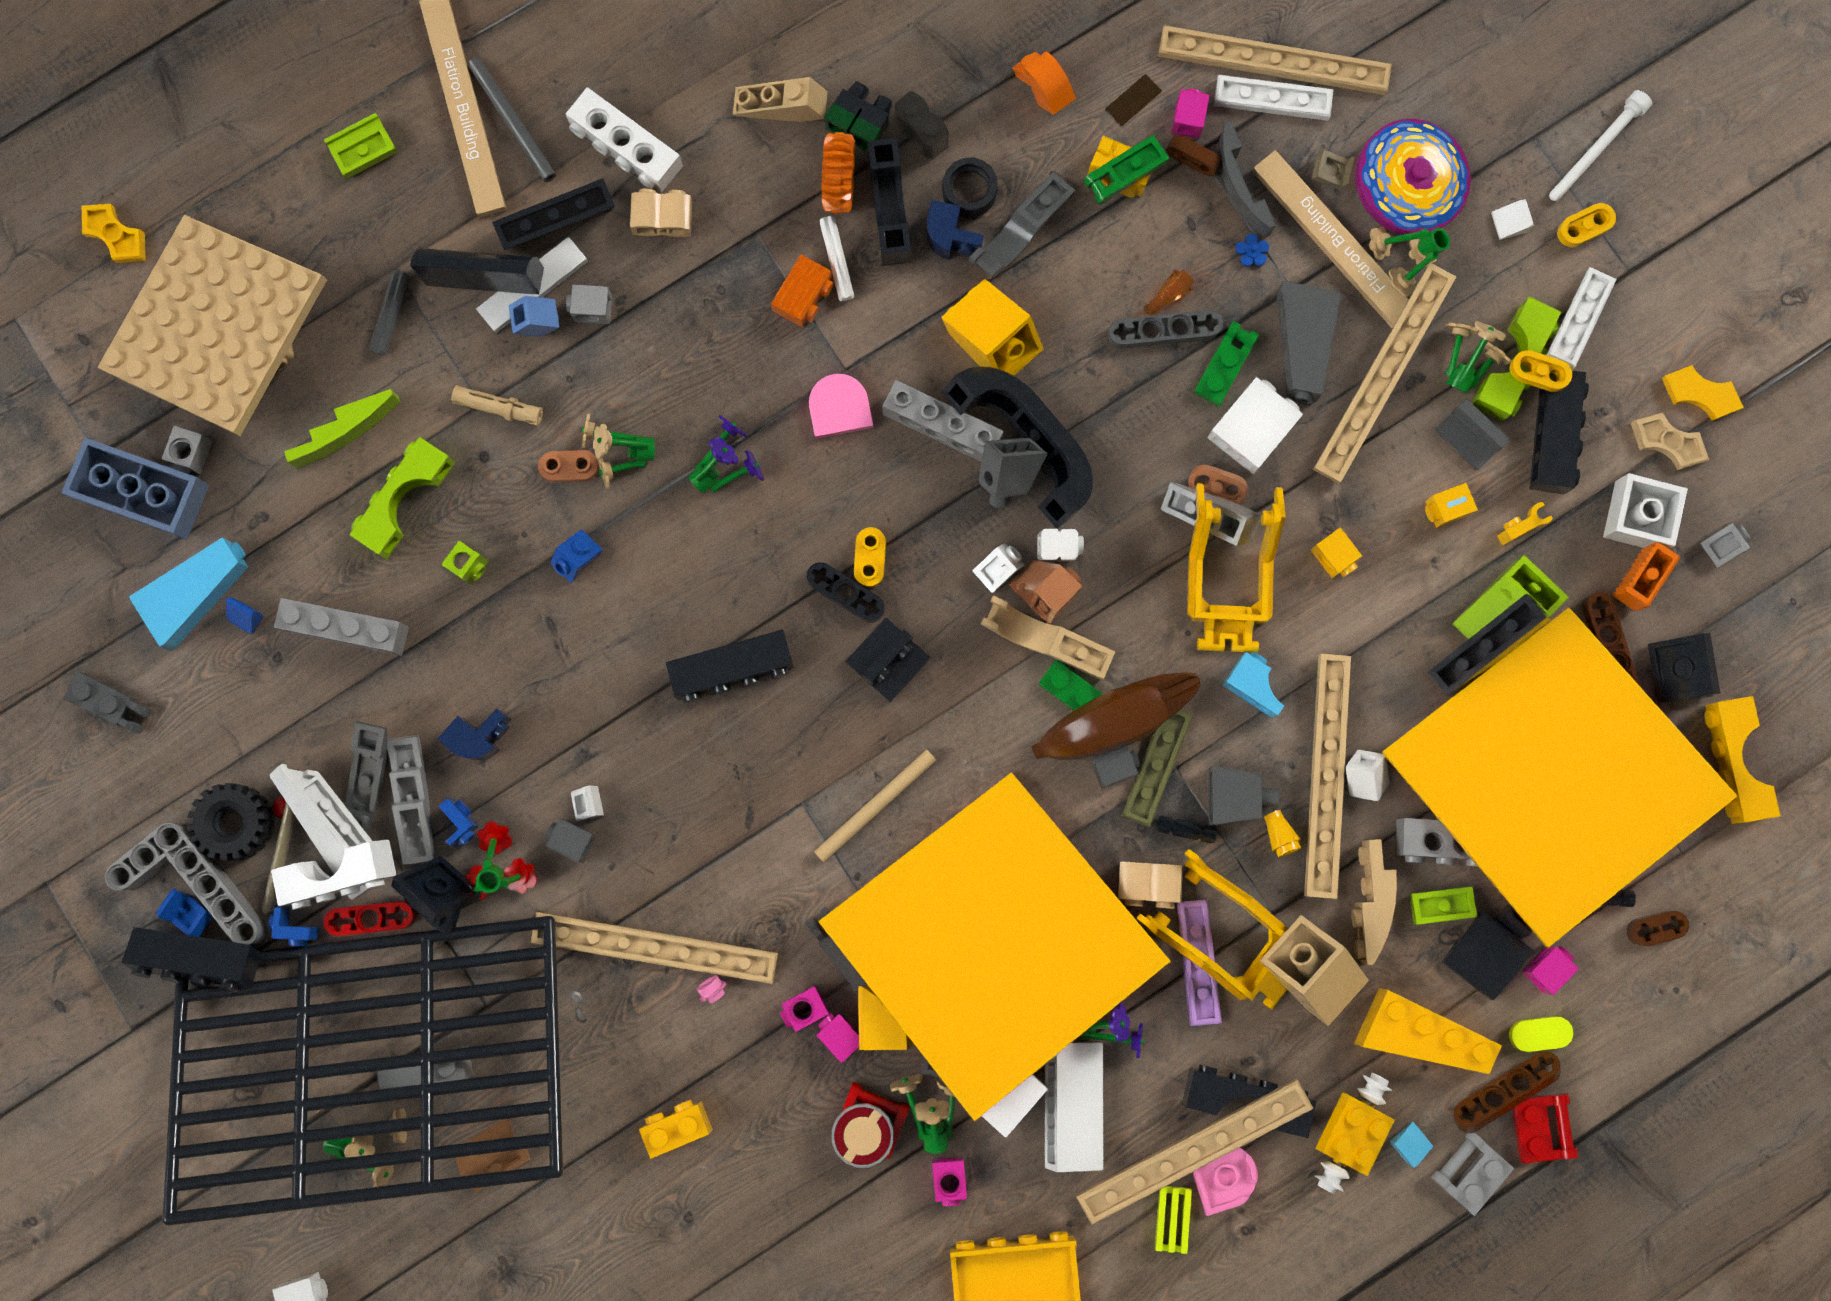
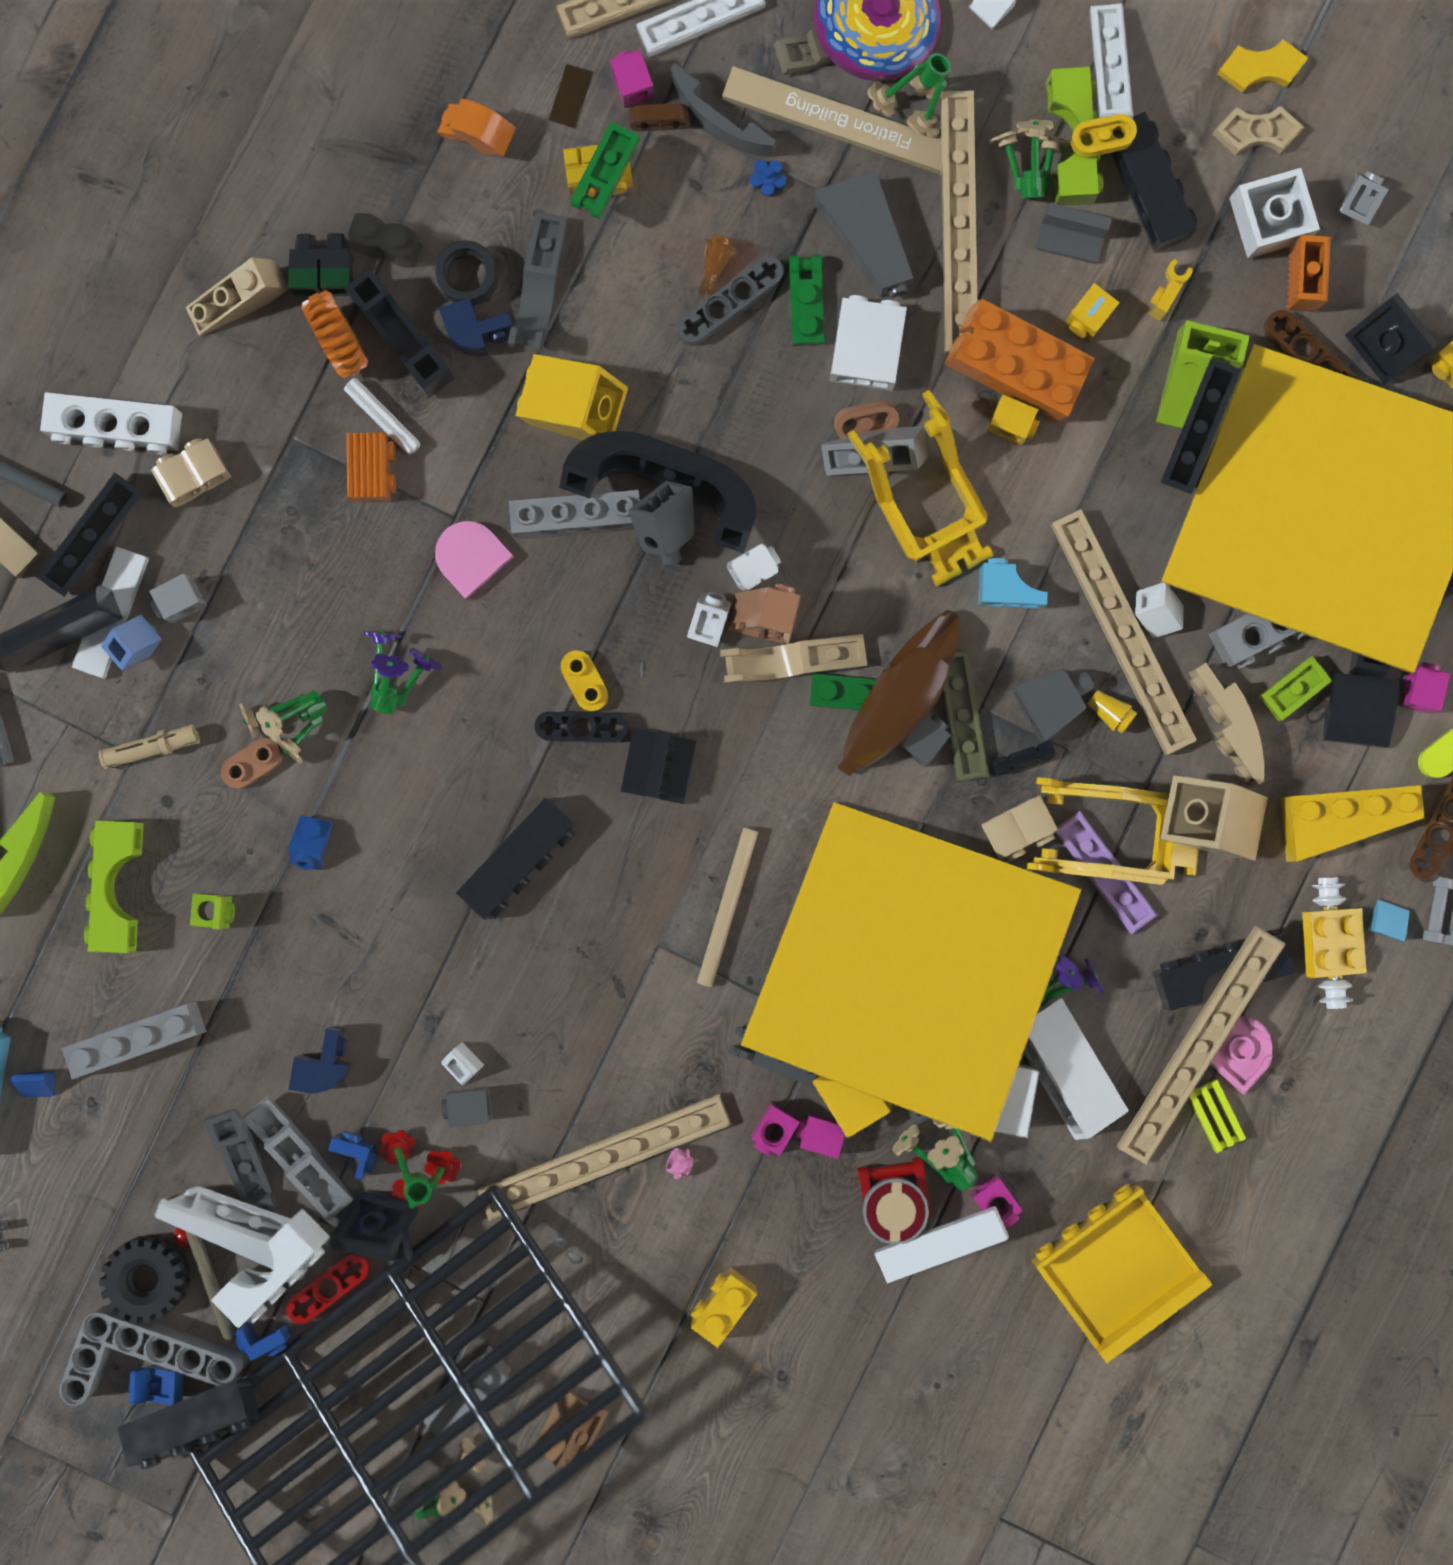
camera: 30 degrees left, 5 degrees up
none -> white tile [874,1206,1009,1283]
none -> orange piece [944,299,1095,422]

